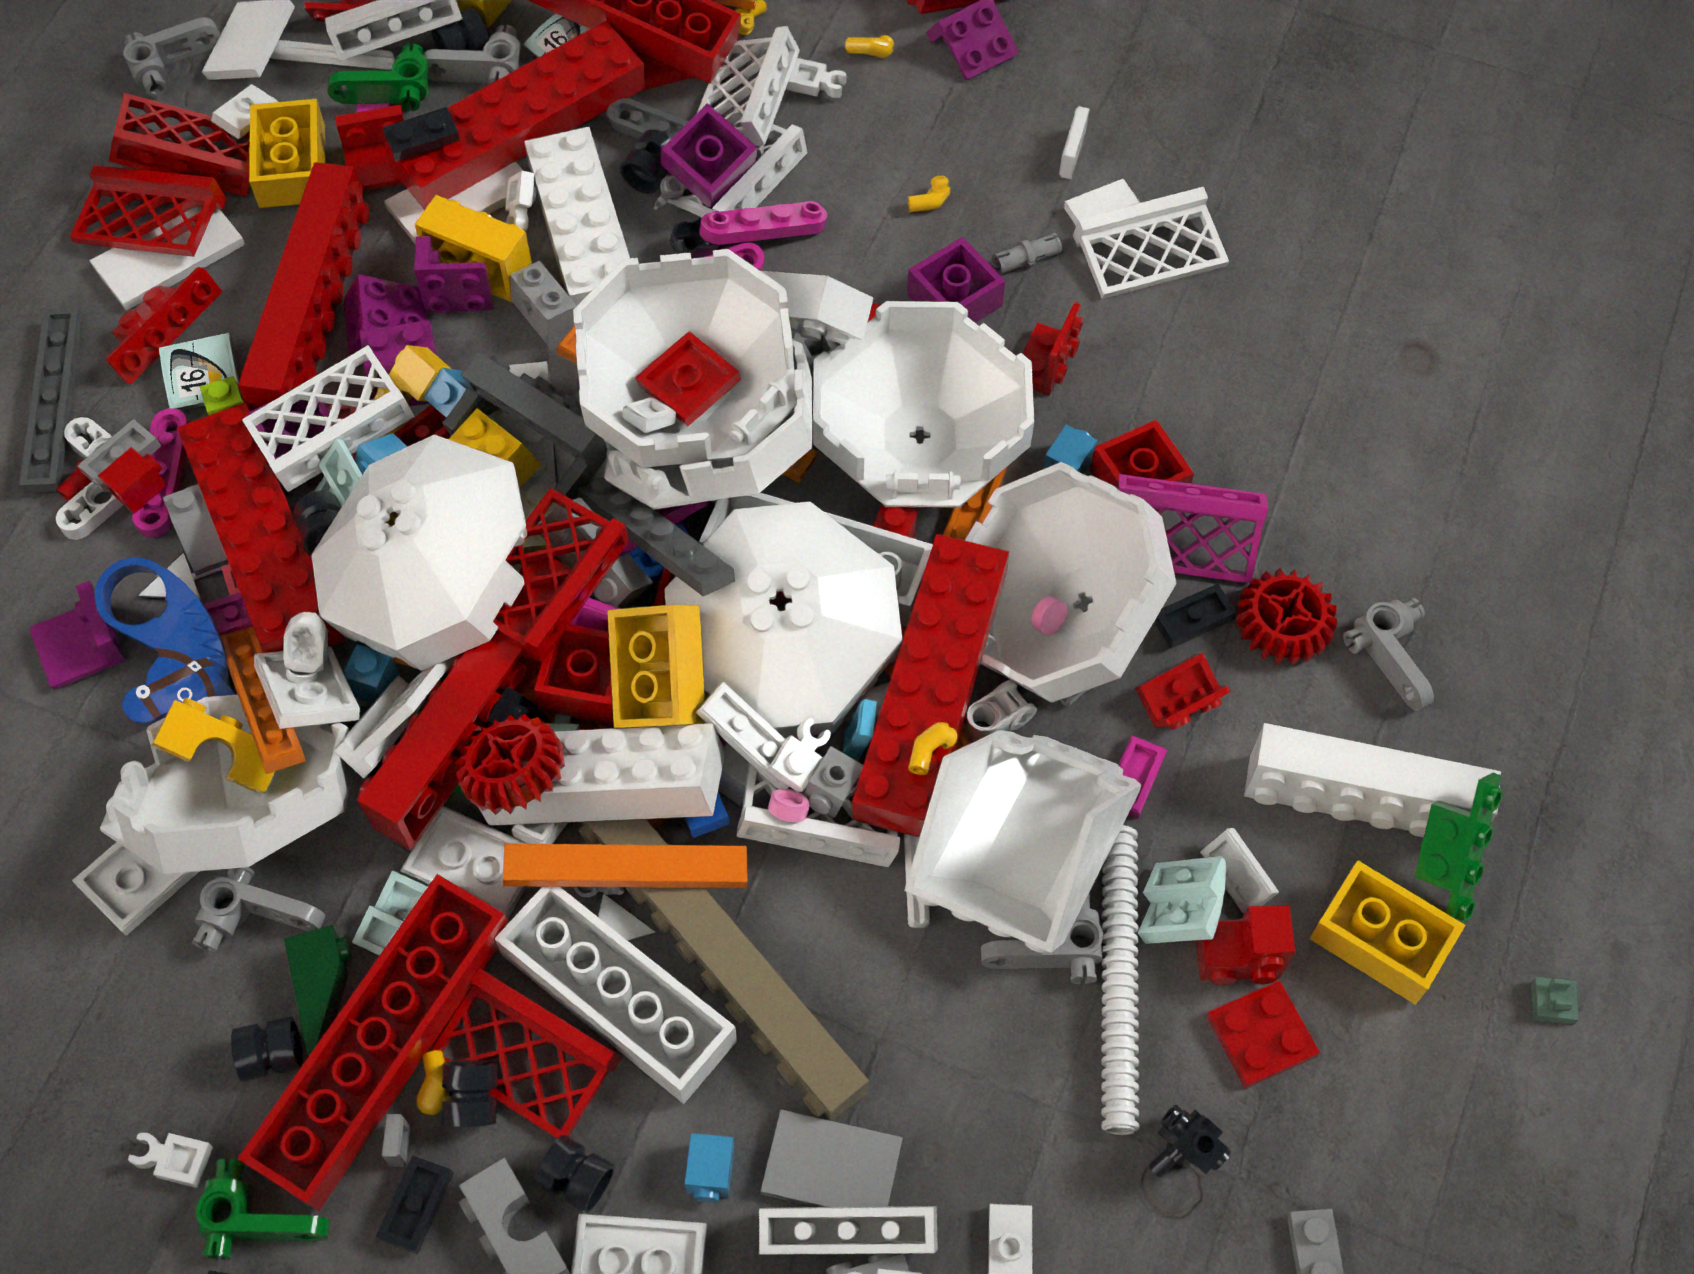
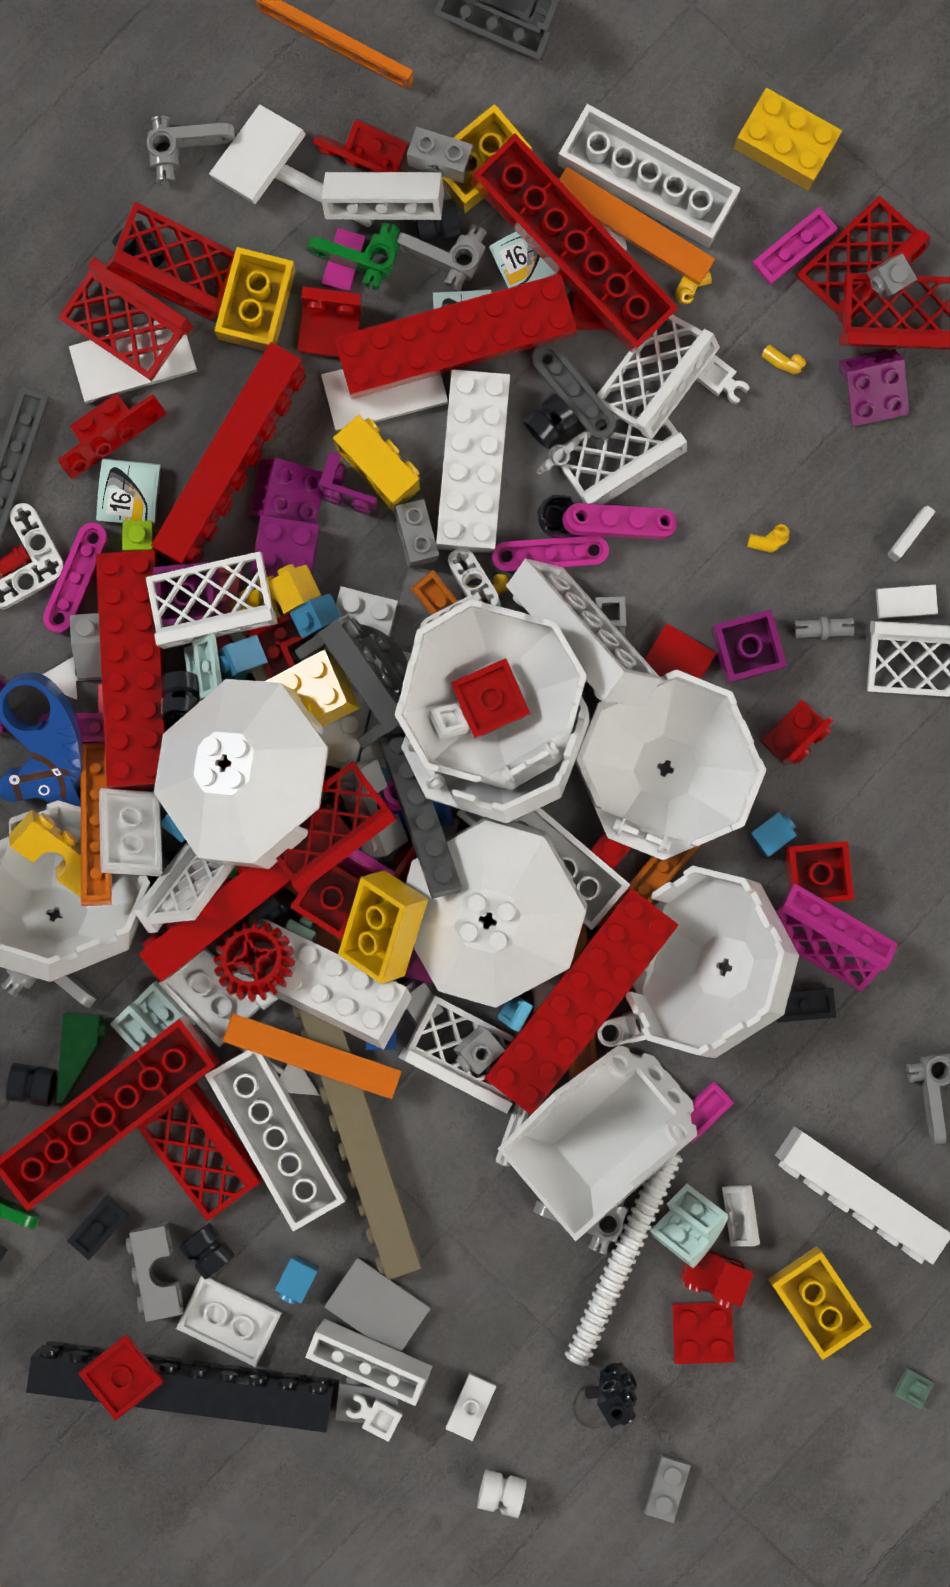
camera: 20 degrees right, 25 degrees up
light grey plate [78,419,161,493] -> none
red brick [97,447,167,514] -> none
white plate [211,84,279,139] -> none
white rock [283,612,329,673] -> none
black plate [382,107,460,162] -> none
light grey tile [382,1114,410,1167] -> none
yellow arm [417,1050,449,1116] -> none
black wheel [442,1060,497,1127] -> none
white plate [505,171,536,231] -> none
magenta brick [661,103,757,208] -> none
white tile [695,682,790,789] -> none
white plate [767,718,831,792] -> none
bright pink tile [768,789,810,822] -> none
yellow arm [908,722,957,775] -> none
bright pink tile [1031,596,1068,635] -> none
red bracket [1135,652,1231,730] -> none
red gear [1236,568,1338,666] -> none
green bracket [1414,772,1503,923] -> none

